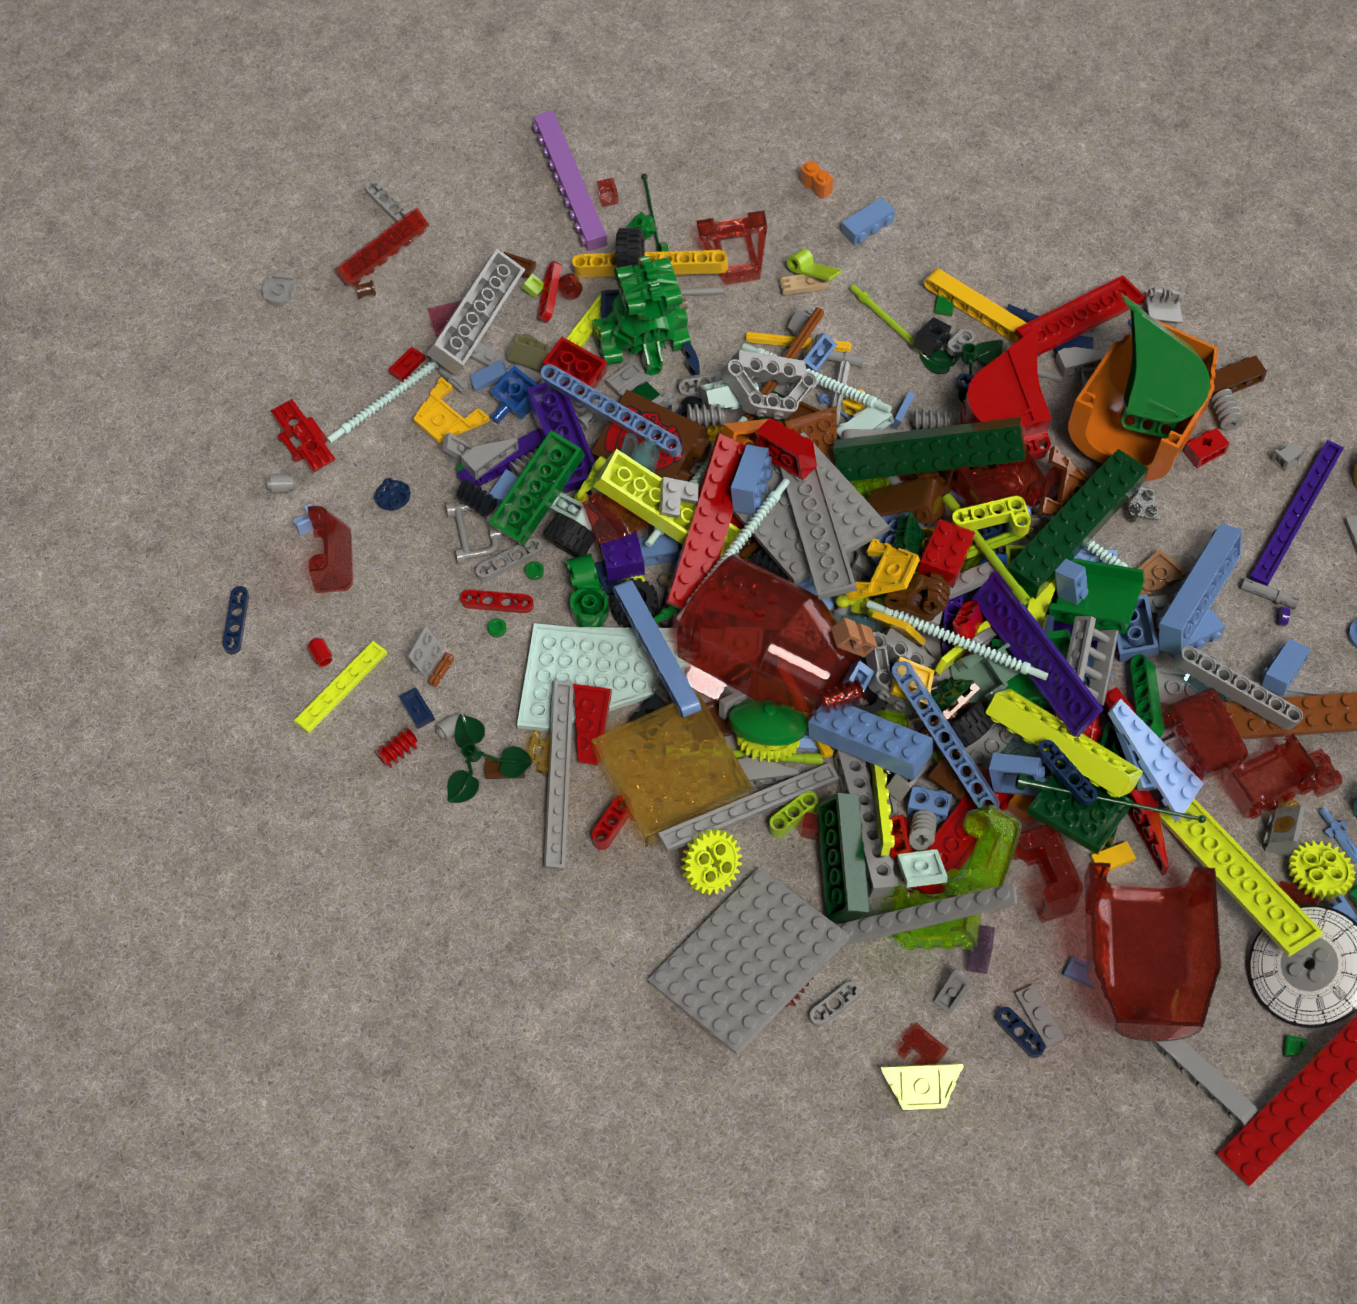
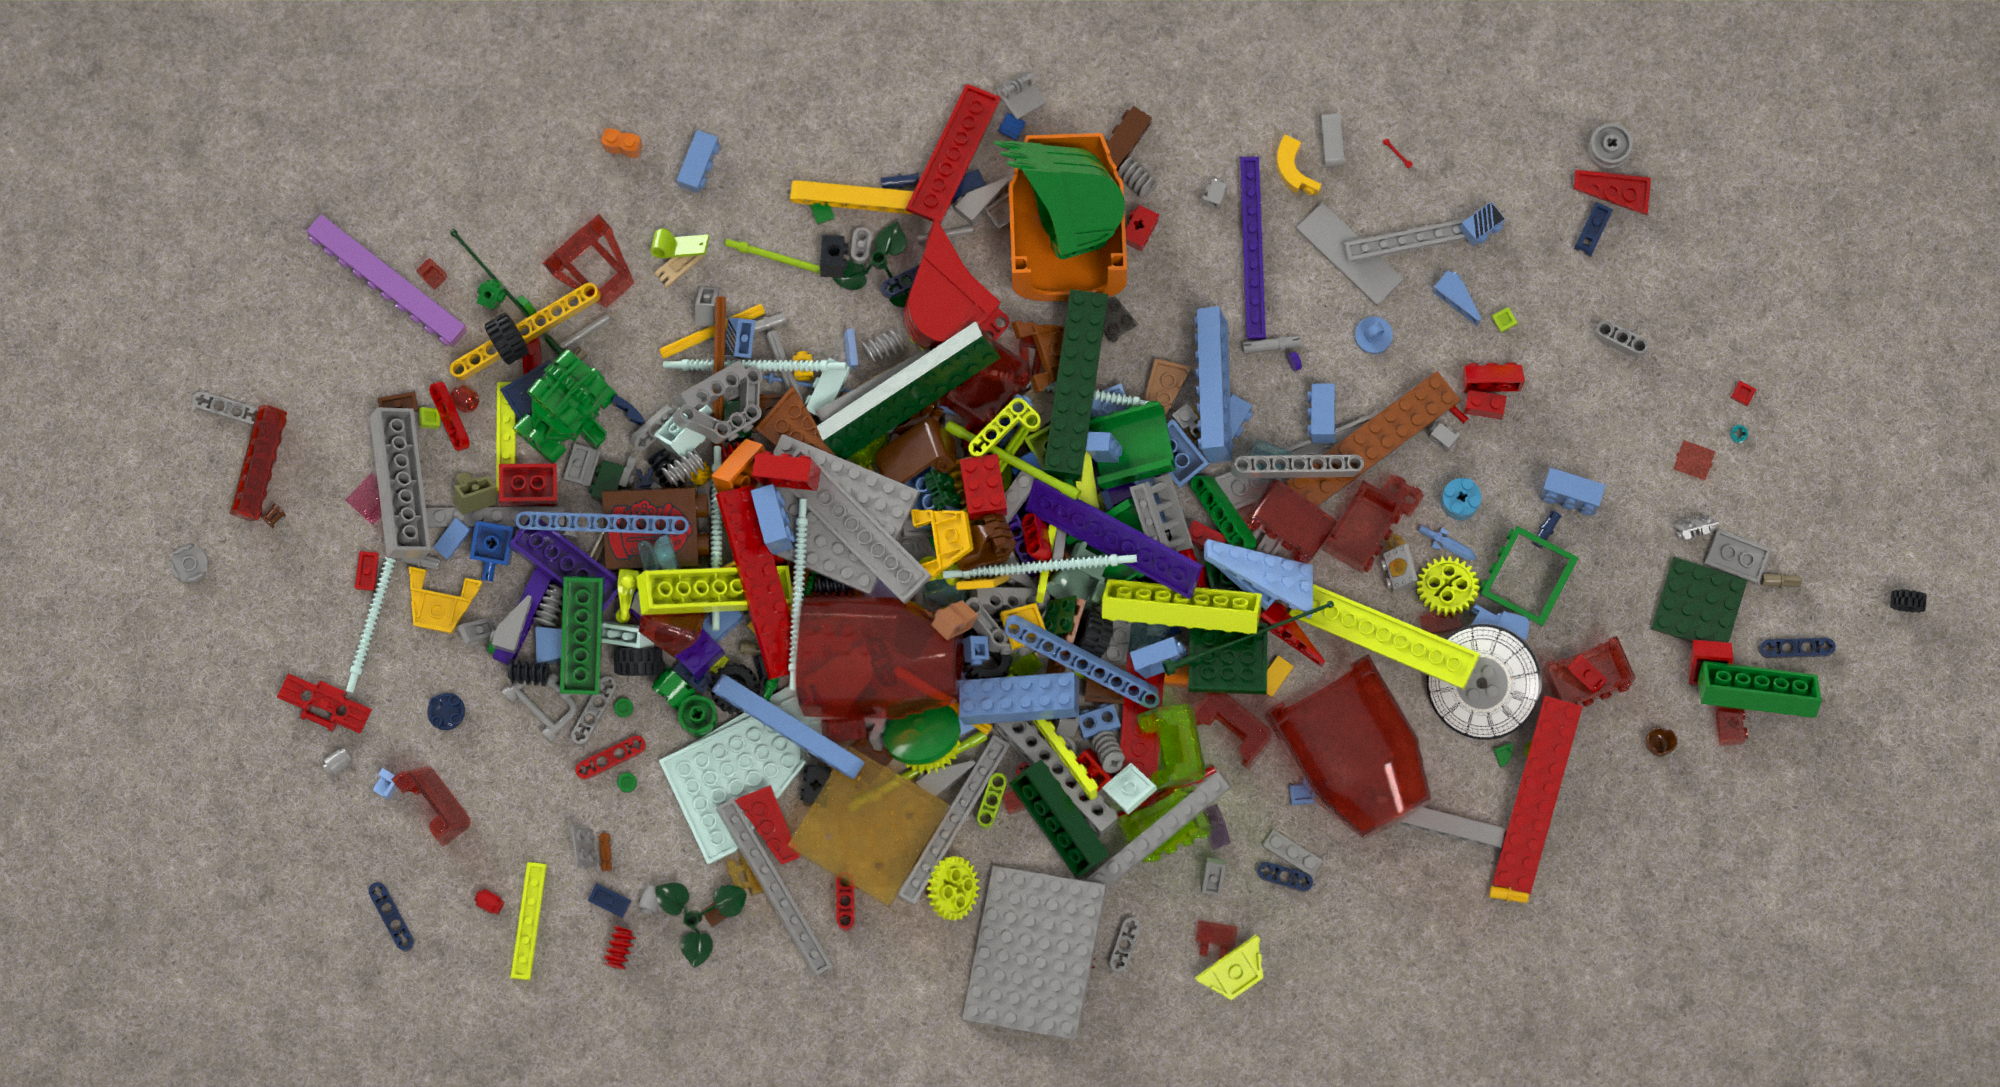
camera: 30 degrees left, 15 degrees up
light grey plate [659,477,698,518] -> none
clear red piece [821,679,865,714] -> none
dark blue beam [1037,740,1097,806] -> none
none -> yellow axle [1489,885,1529,903]

